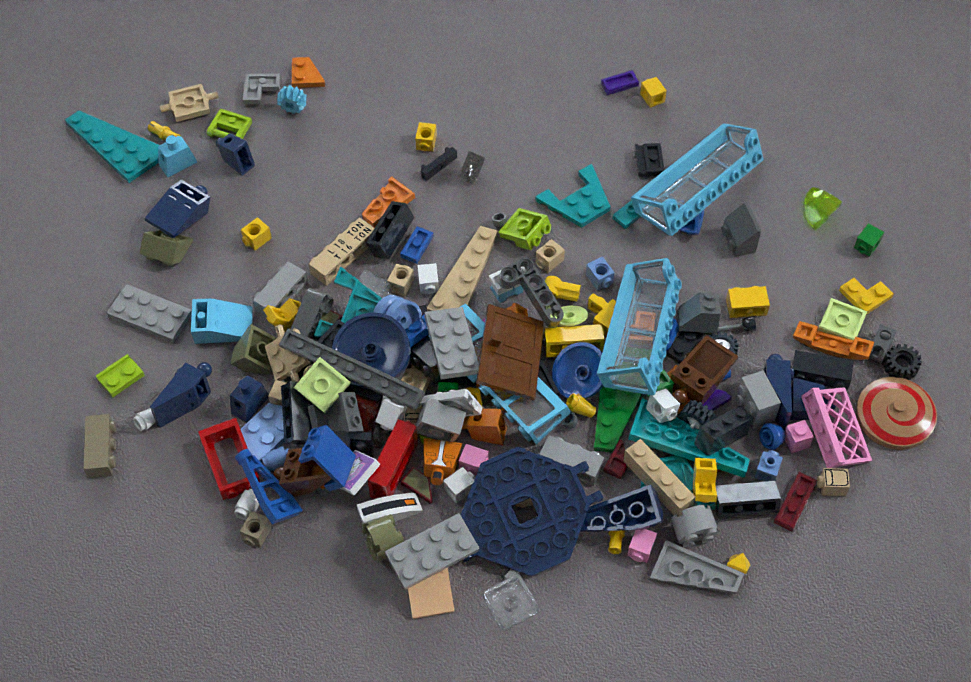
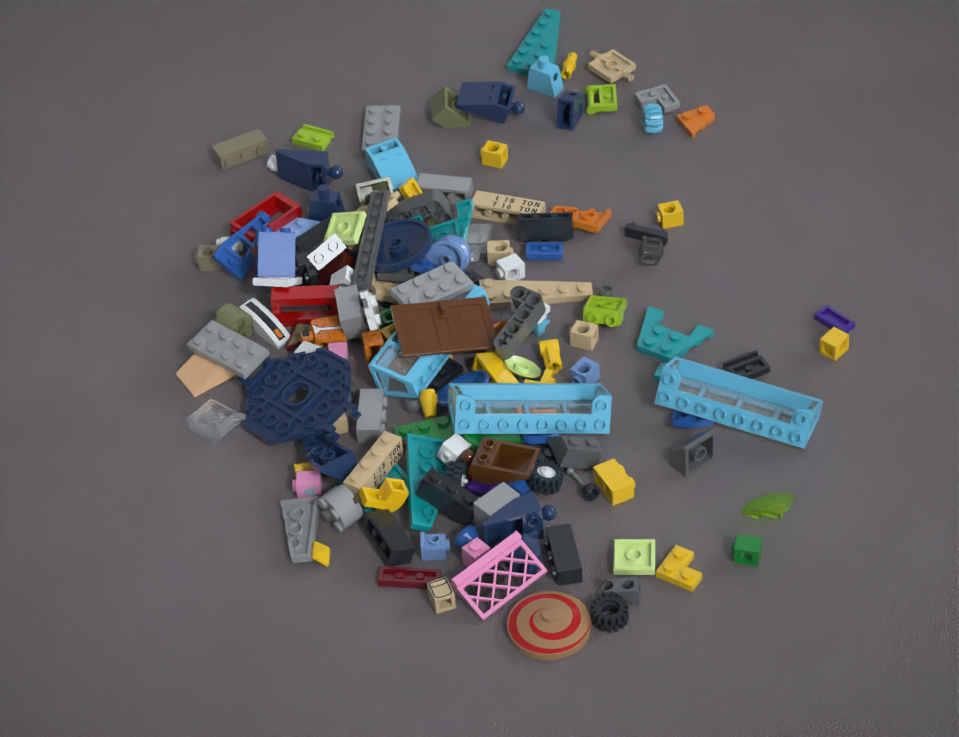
camera: 70 degrees right, 15 degrees down
orange slope [793,321,874,360] -> none

